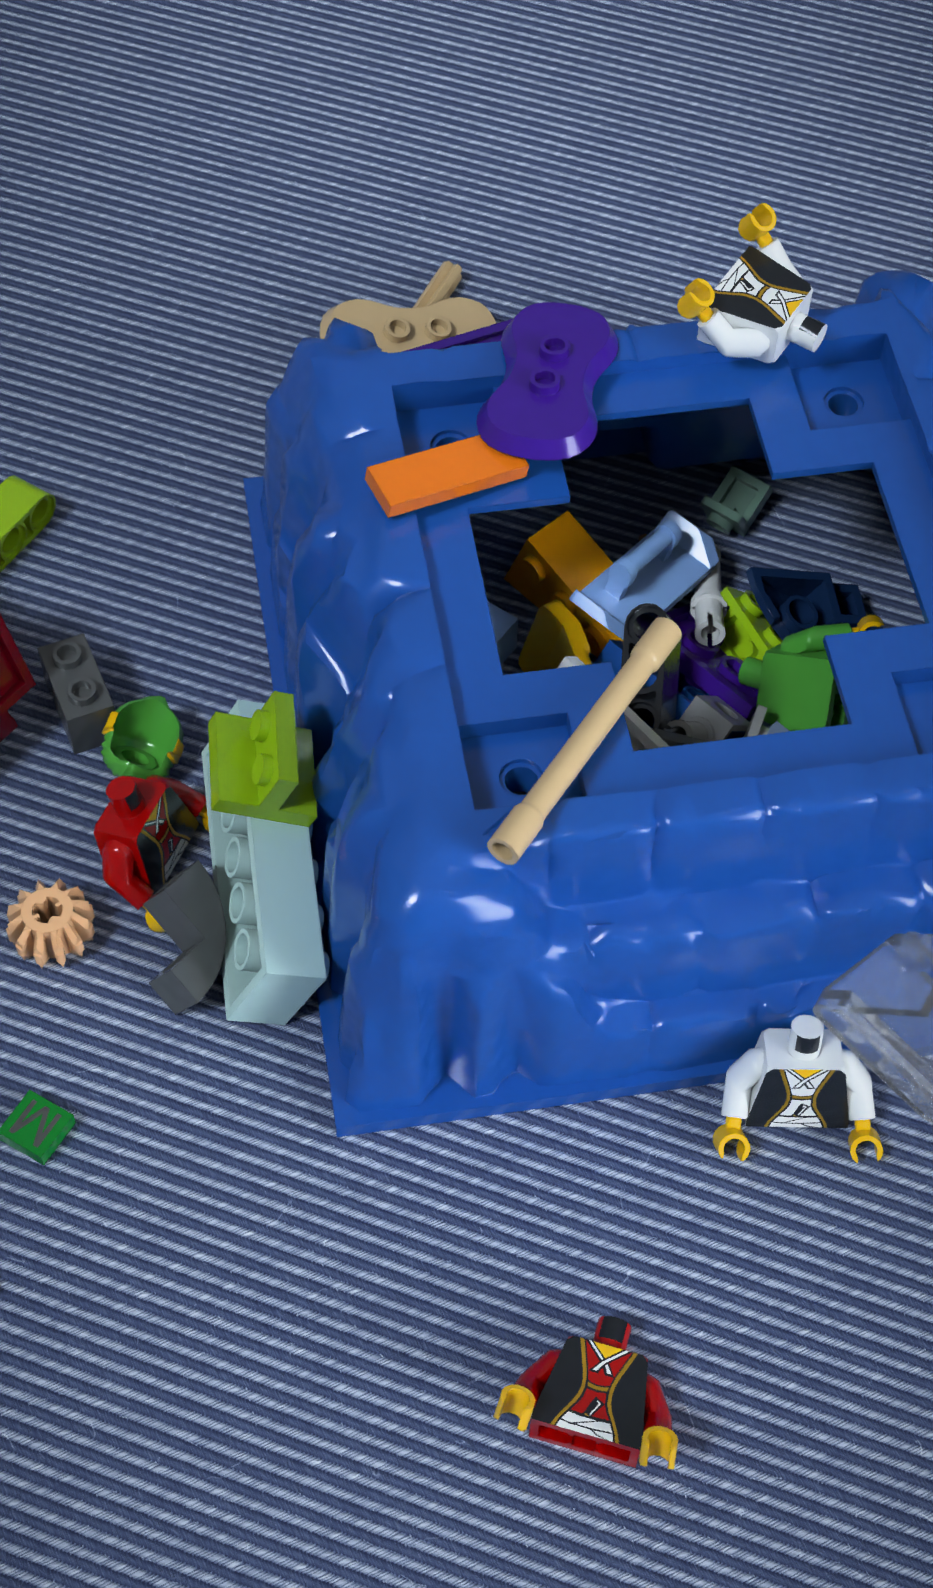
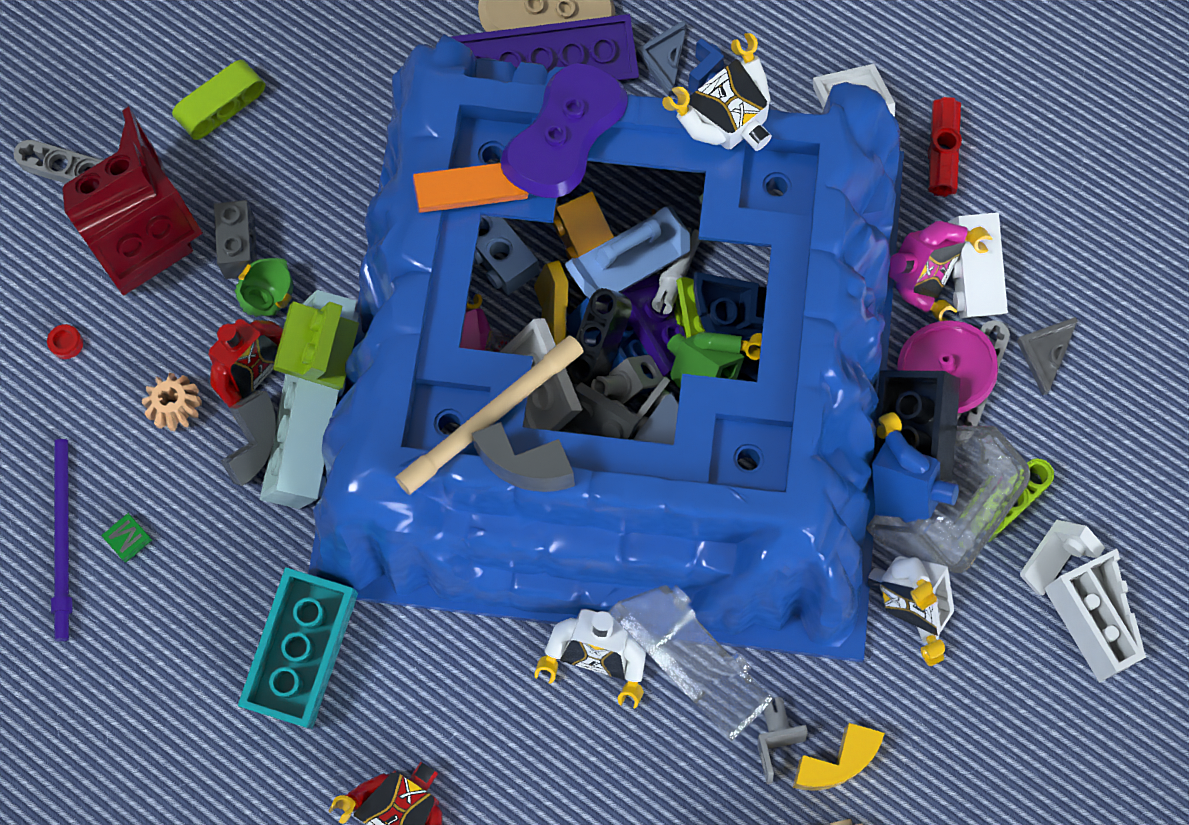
camera: 20 degrees right, 15 degrees up
none -> teal brick [238,567,359,729]
none -> dark grey brick [472,422,575,492]

